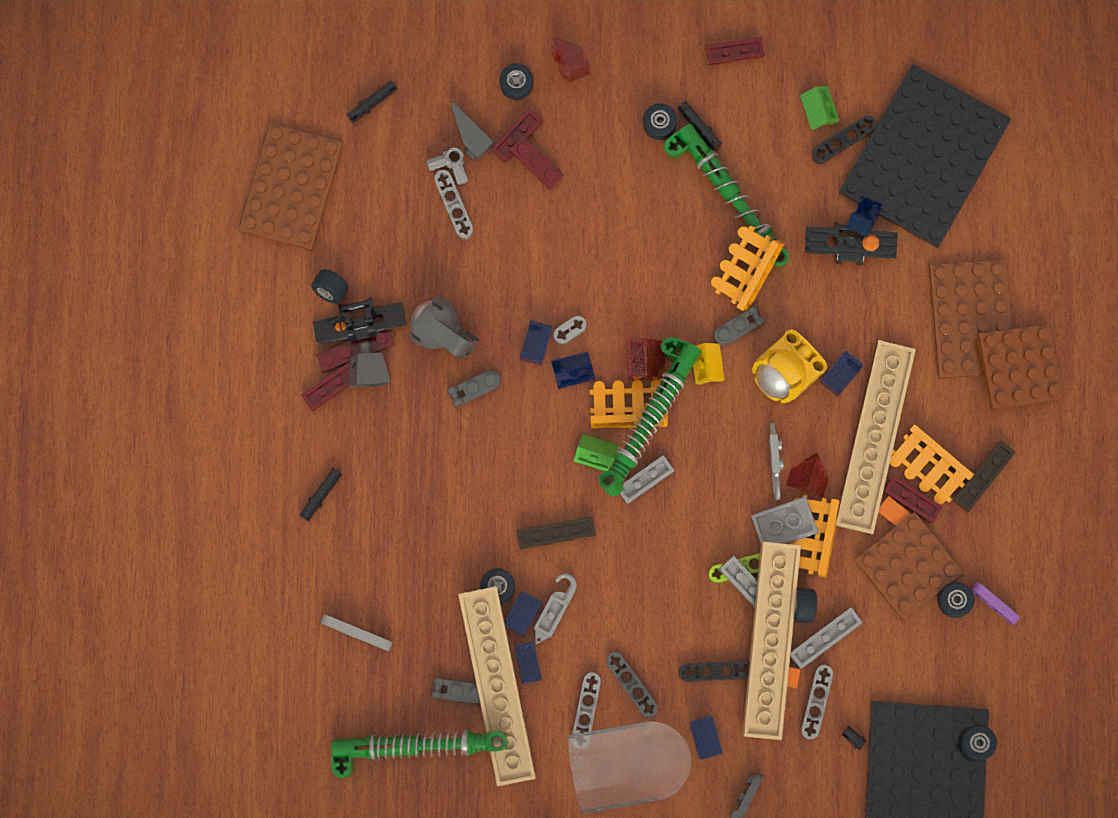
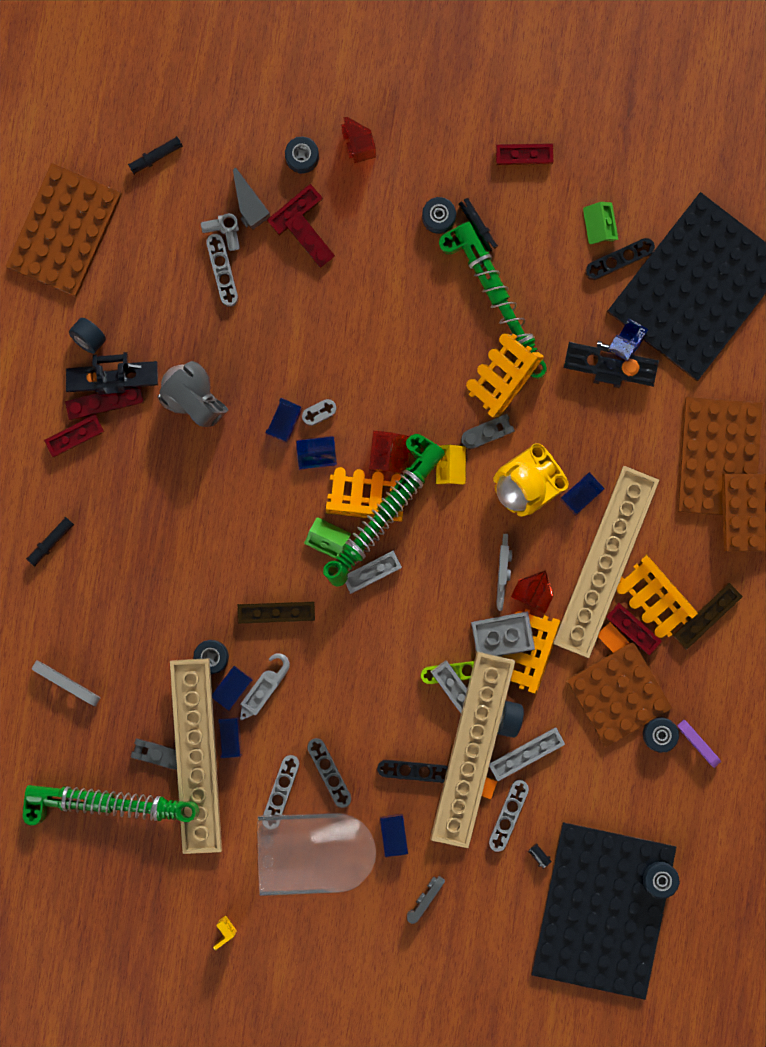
camera: 10 degrees right, 5 degrees up
dark grey torso [349,343,391,388] -> none
dark grey plate [447,371,500,408] -> none

